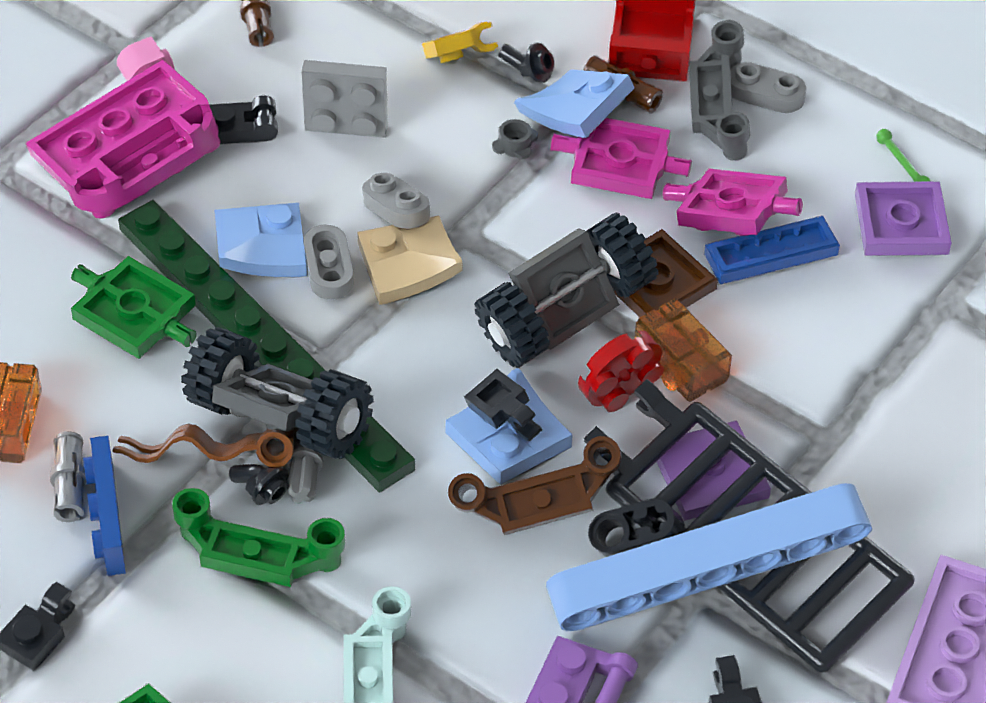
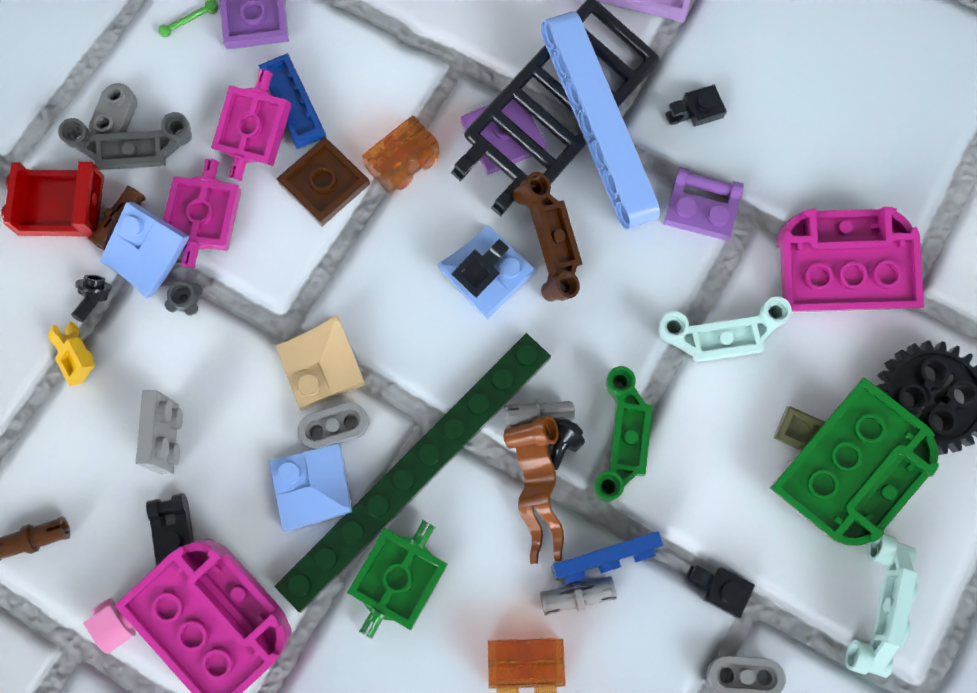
camera: 95 degrees left, 25 degrees up
black plate [181,327,374,459] -> none
light grey plate [362,173,430,229] -> none
plate [474,213,658,368] -> none
red plate [578,331,664,412] -> none
black beam [588,499,685,557] -> none

